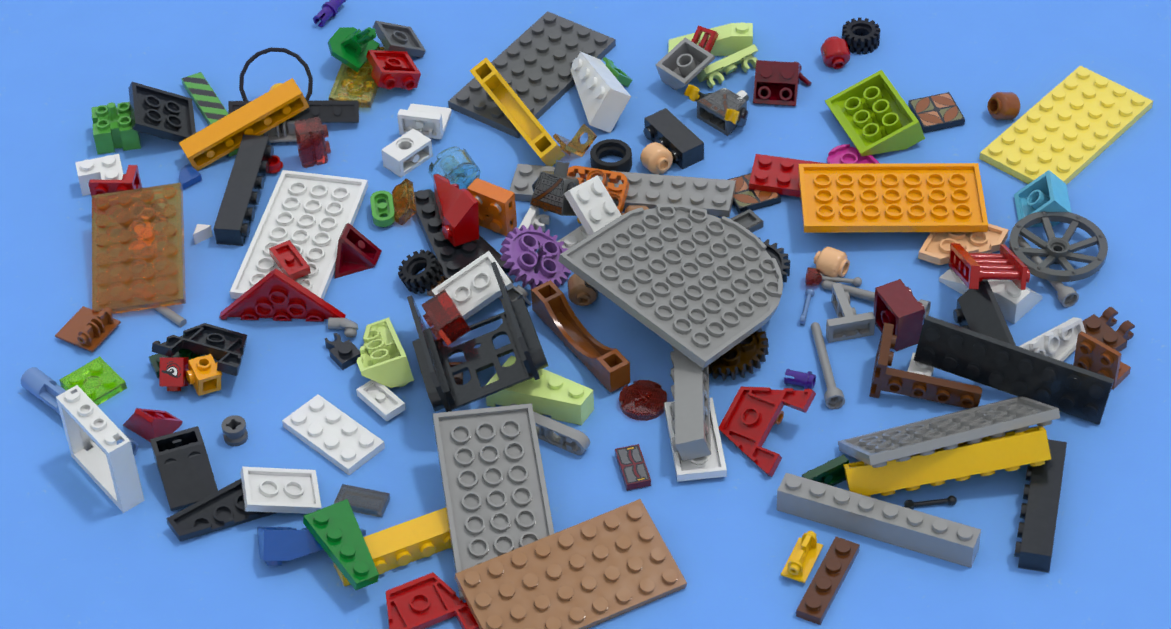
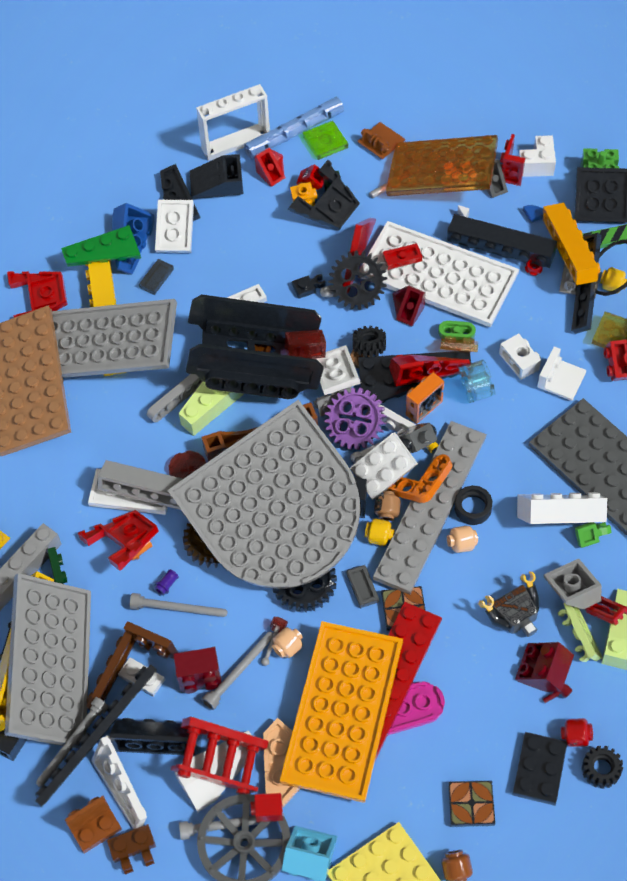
camera: 105 degrees right, 15 degrees up
dark grey wheel [221,415,248,446] -> none
white plate [282,394,385,475] -> none
brick [294,117,331,168] -> none
yellowish green wedge [356,318,414,388] -> none
yellow arch [470,57,566,166] -> none
clear orange bracket [553,124,597,157] -> none
tile [615,444,651,491] -> none
black brick [643,108,704,170] -> none
medium blue hinge [800,288,815,325] -> none
lime slope [825,70,925,156] -> none
light grey bracket [826,283,875,343] -> none
none -> light grey piece [36,697,109,787]
none -> red brick [251,793,283,822]
none -> black gear [328,250,388,310]
none -> black plate [512,732,567,806]

